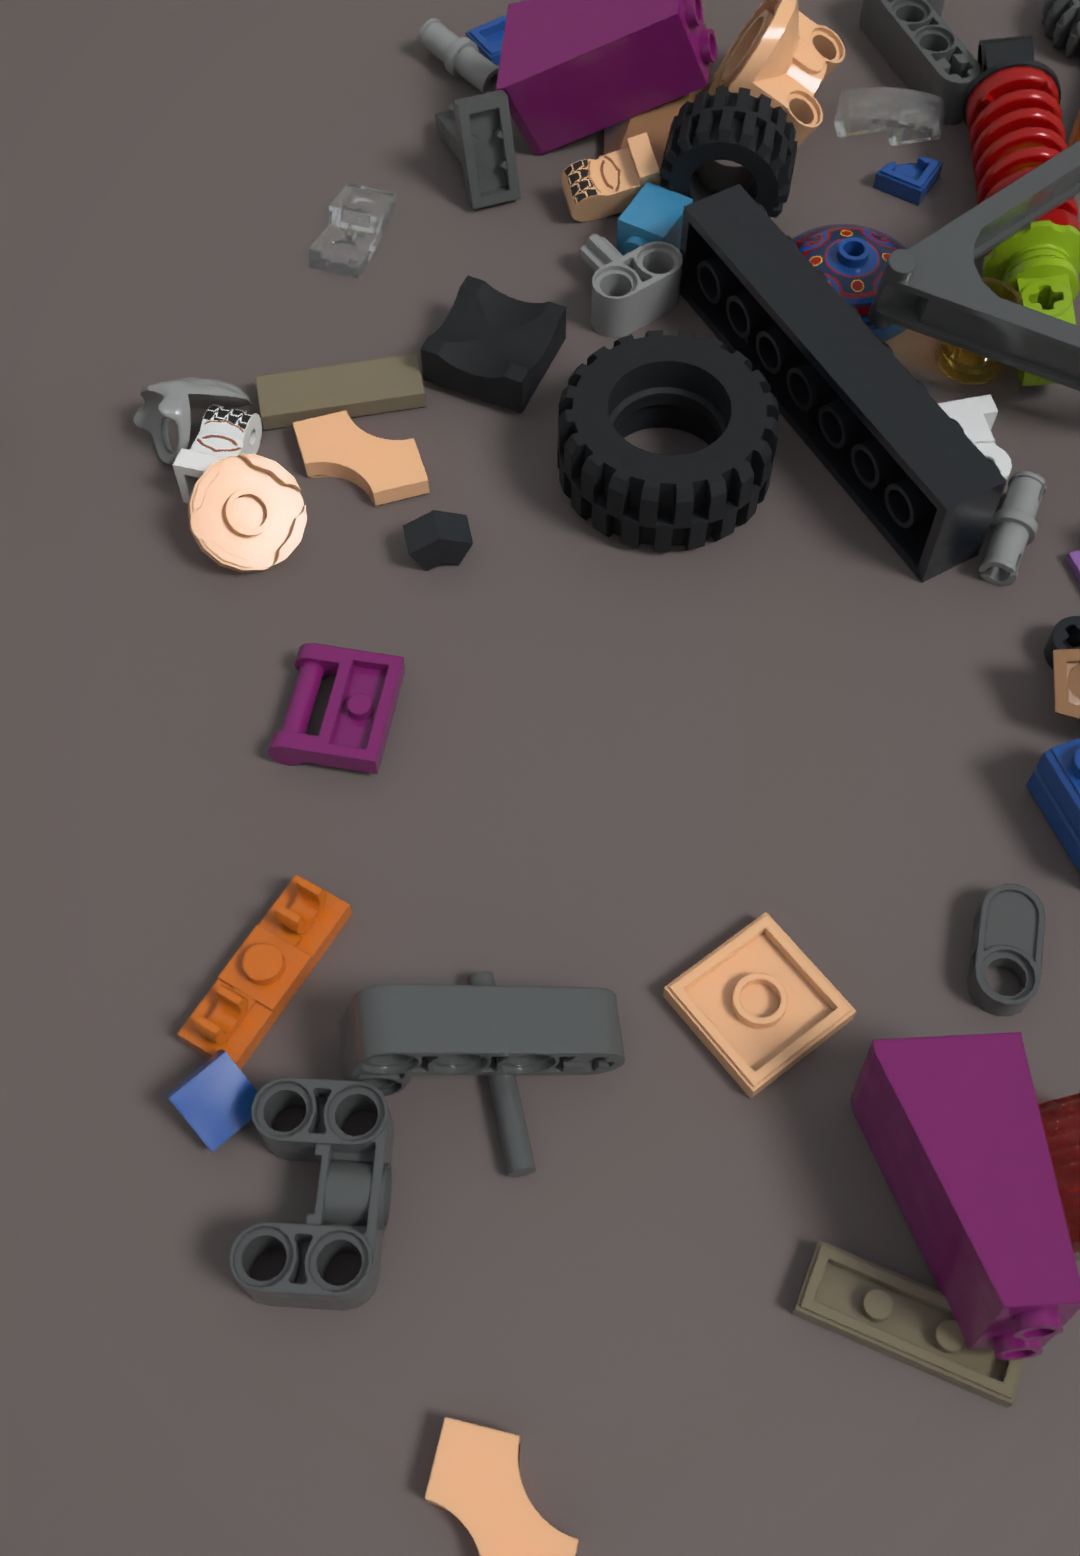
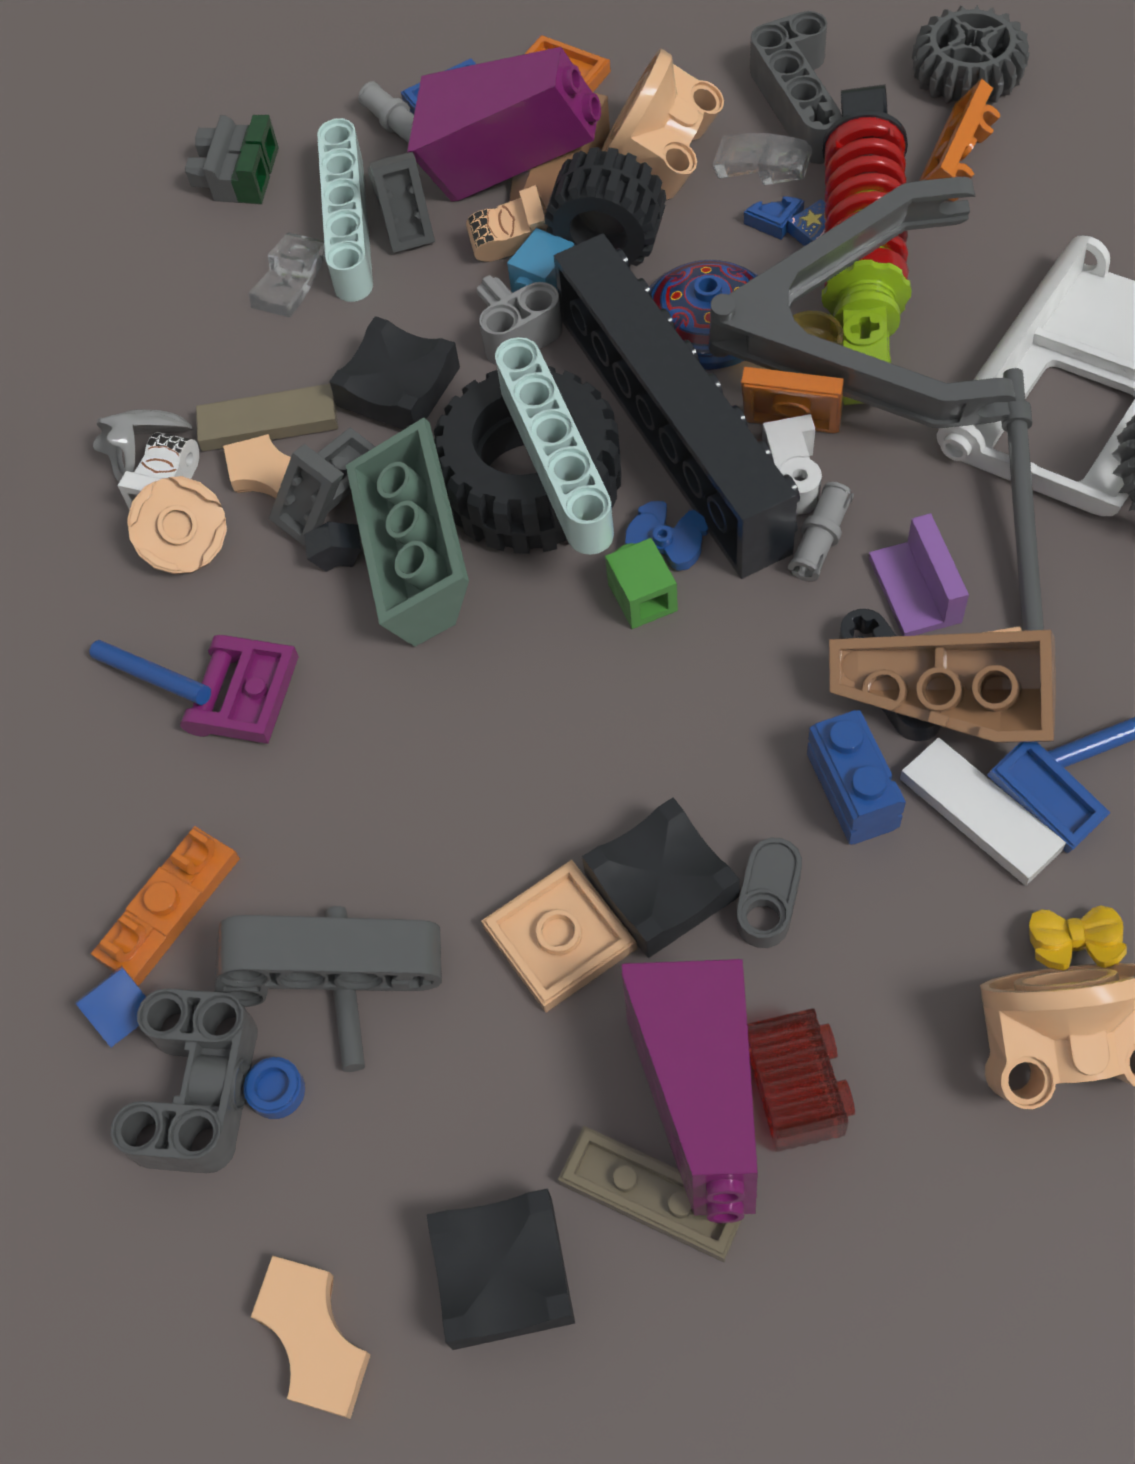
camera: 10 degrees right, 0 degrees up
none -> blue bar [89,640,211,705]
none -> hips [185,115,279,204]
none -> blue tile [244,1057,305,1119]
none -> dark grey bracket [268,427,376,547]
none -> light aqua beam [317,118,373,302]
none -> sand green slope [346,418,469,647]
none -> black brick [427,1188,575,1350]
none -> light aqua beam [495,337,614,555]
none -> black brick [582,797,740,958]
none -> bright green brick [605,538,678,629]
none -> blue piece [625,501,708,571]
none -> orange tile [741,366,844,433]
none -> blue tile [787,199,825,246]

